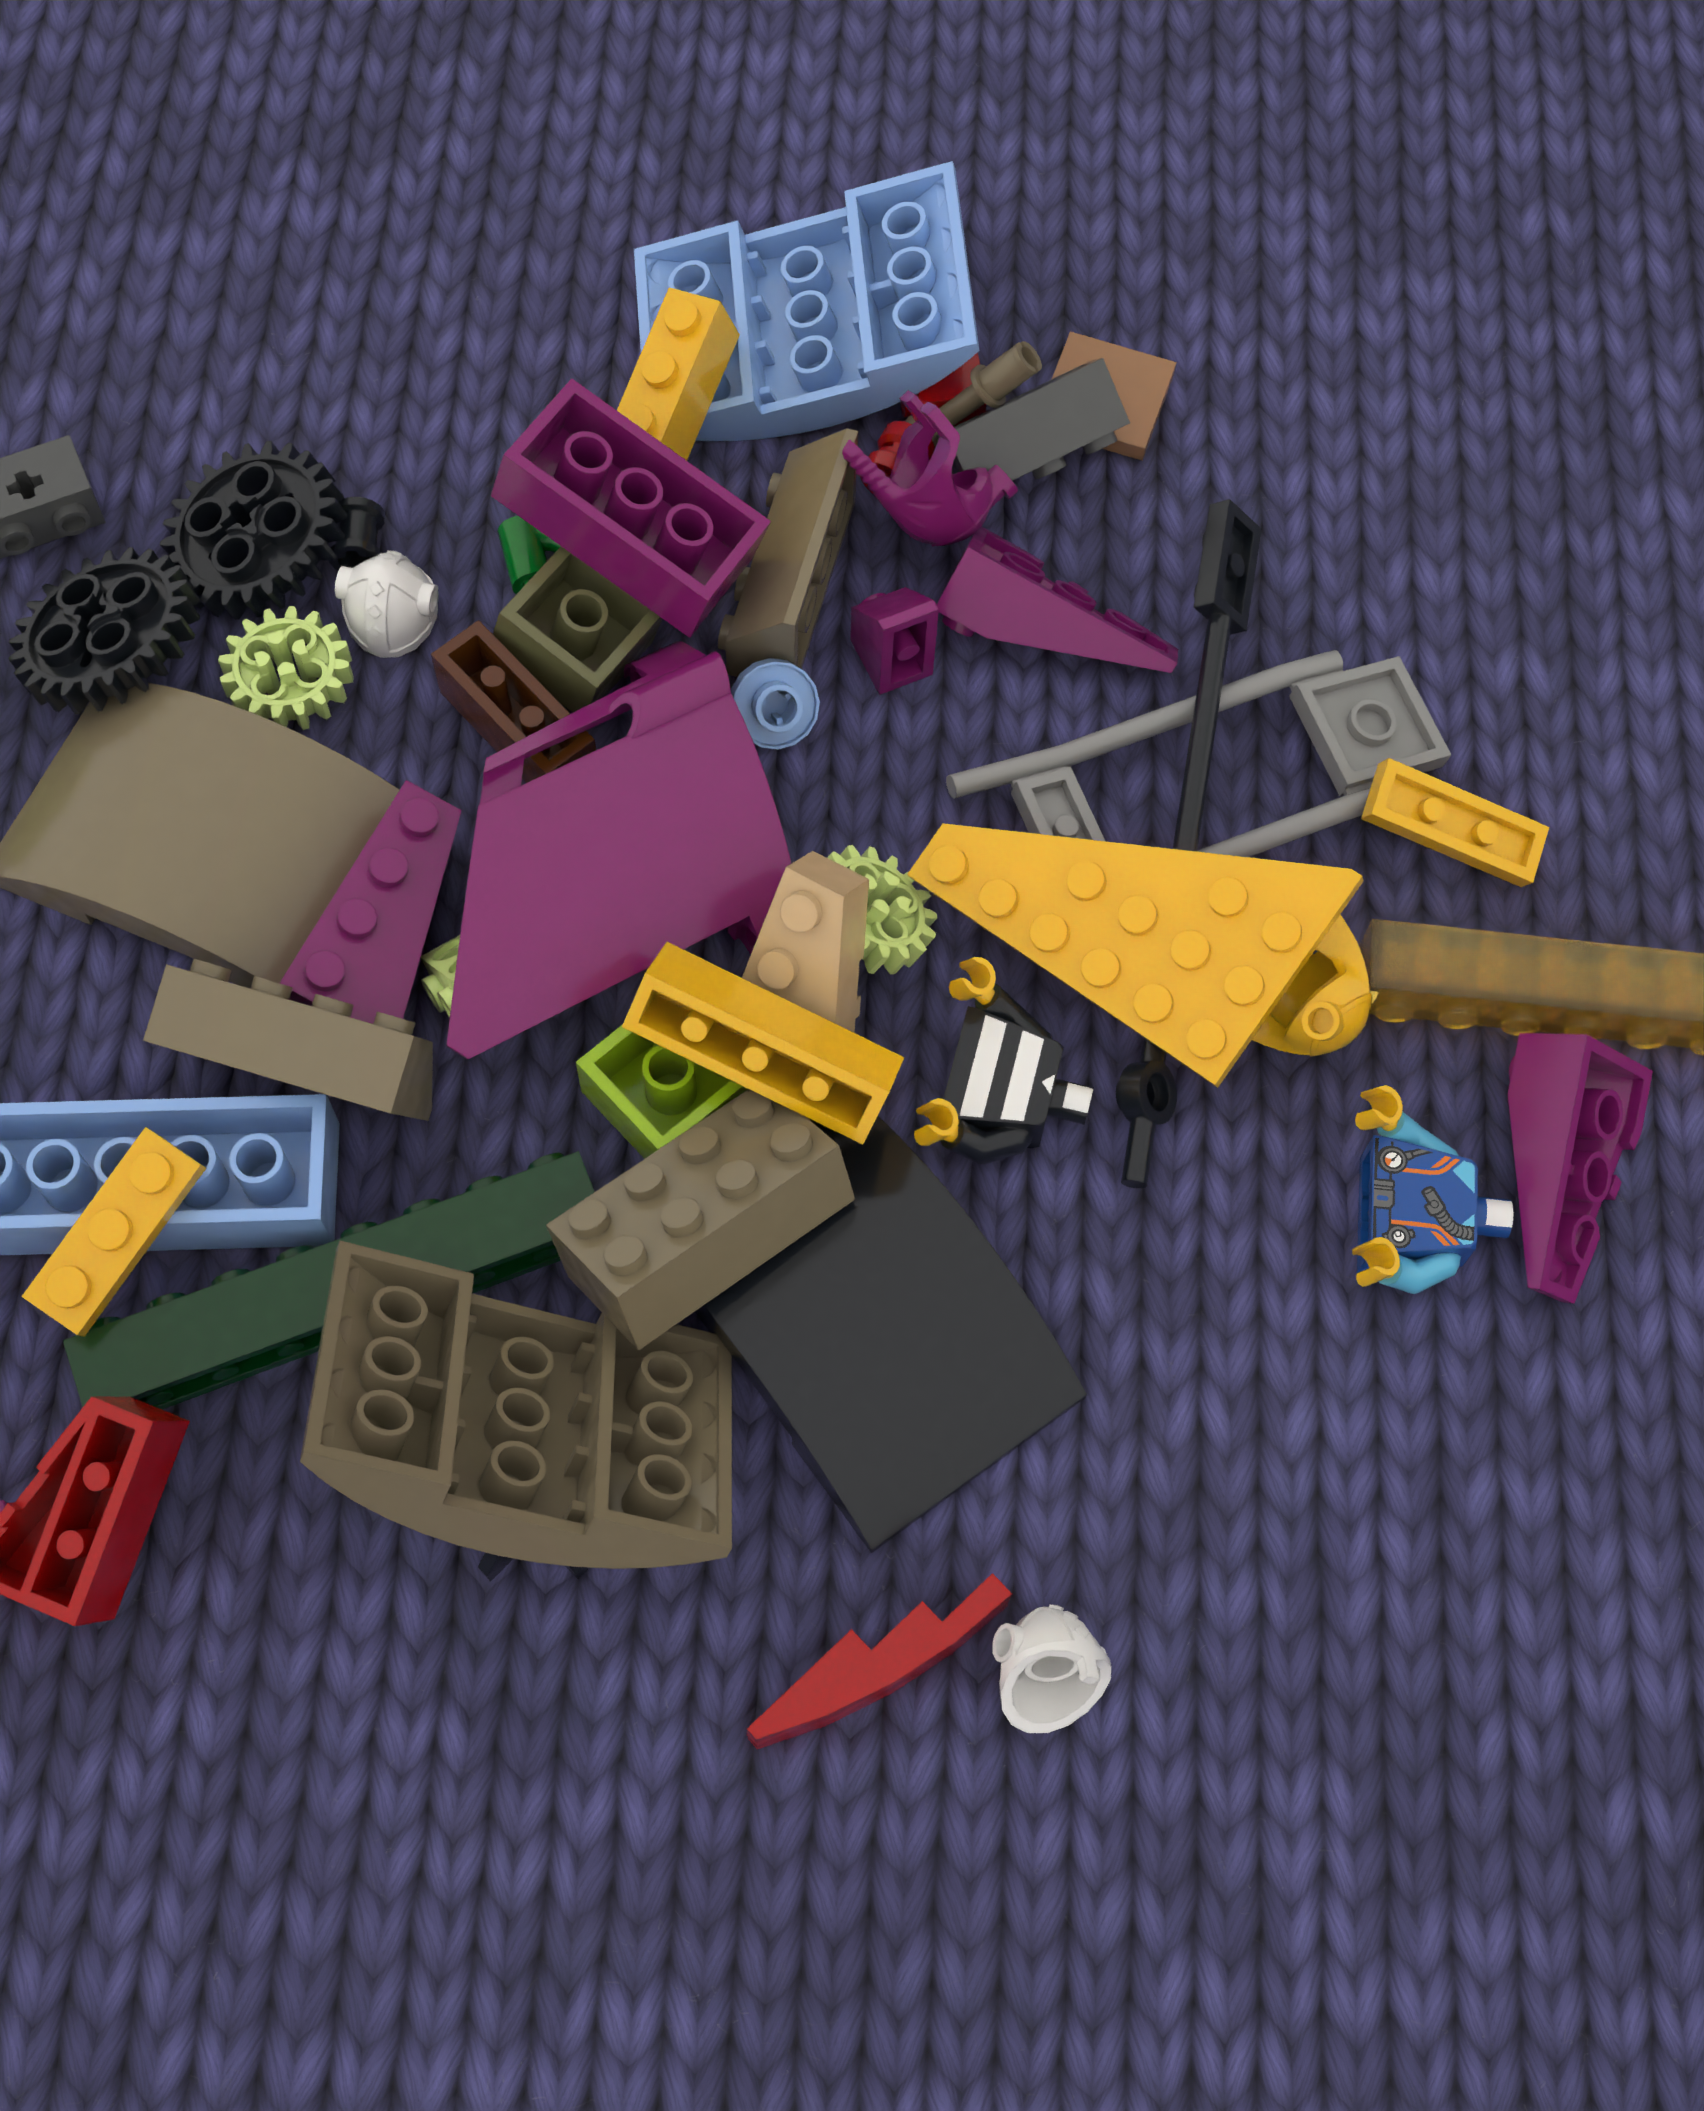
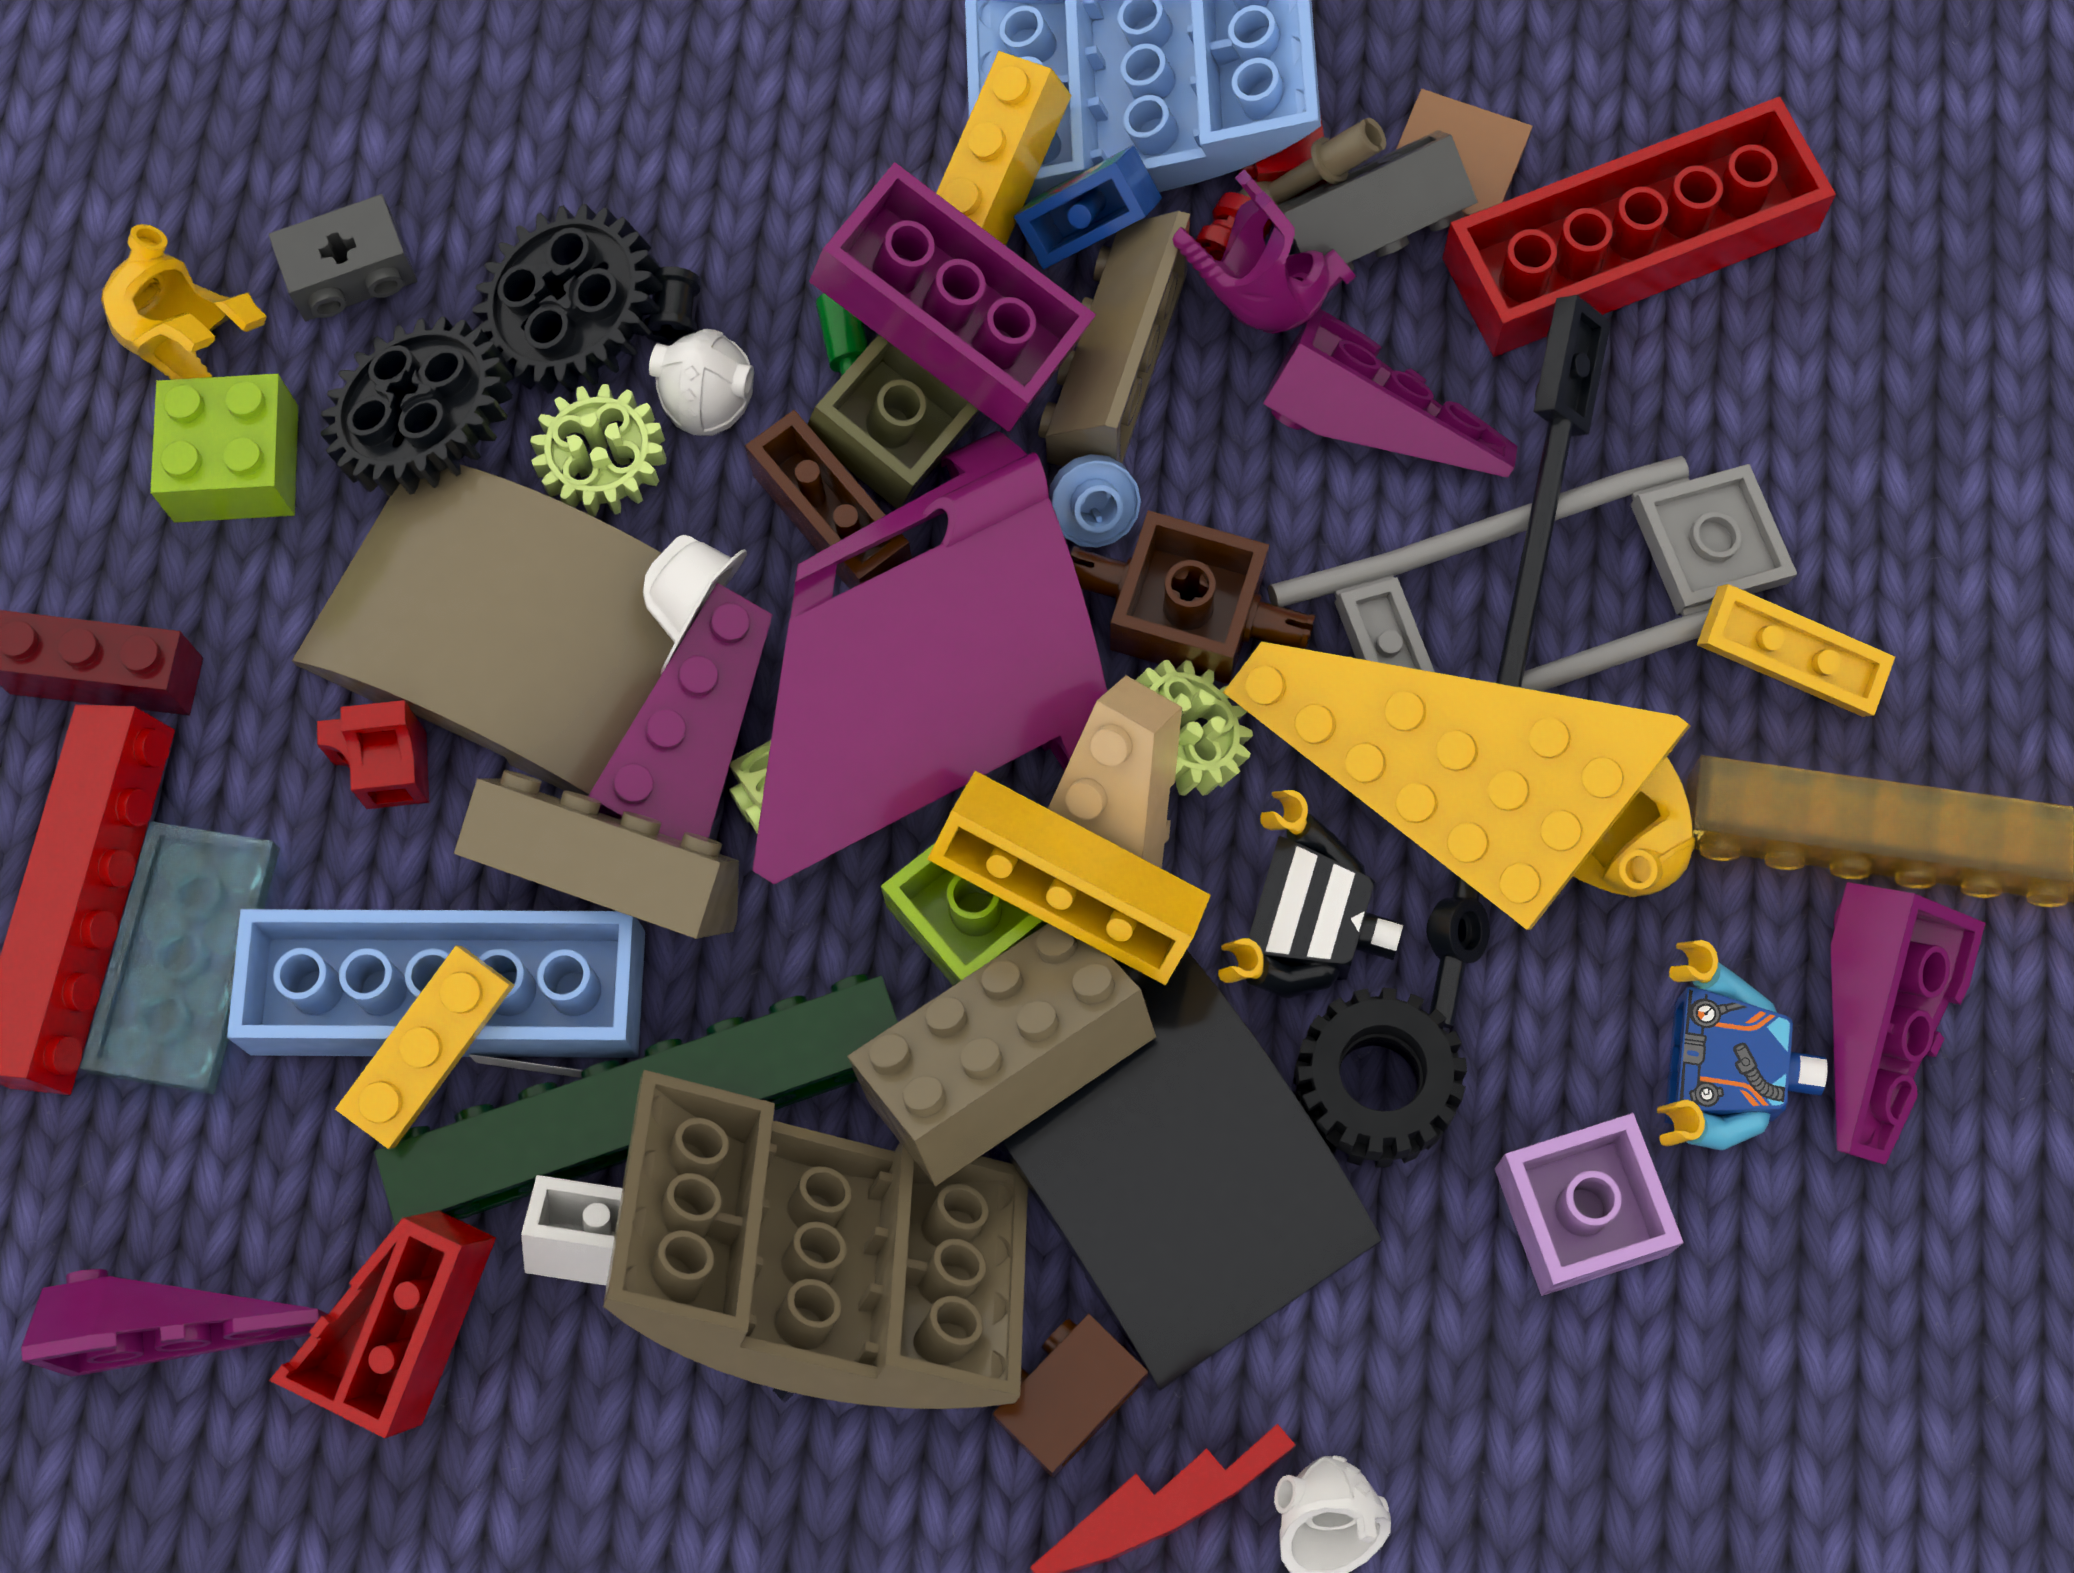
camera: 10 degrees right, 5 degrees up
magenta slope [850,587,939,695] -> none
none -> red brick [317,700,429,809]
none -> white sticker [469,1055,583,1078]
none -> white brick [521,1175,622,1286]
none -> white piece [643,535,747,675]
none -> reddish brown brick [992,1313,1148,1478]
none -> blue brick [1014,145,1162,270]
none -> reddish brown brick [1070,510,1316,684]
none -> black tyre [1293,987,1467,1168]
none -> red brick [1442,96,1836,357]
none -> lavender brick [1495,1113,1684,1296]

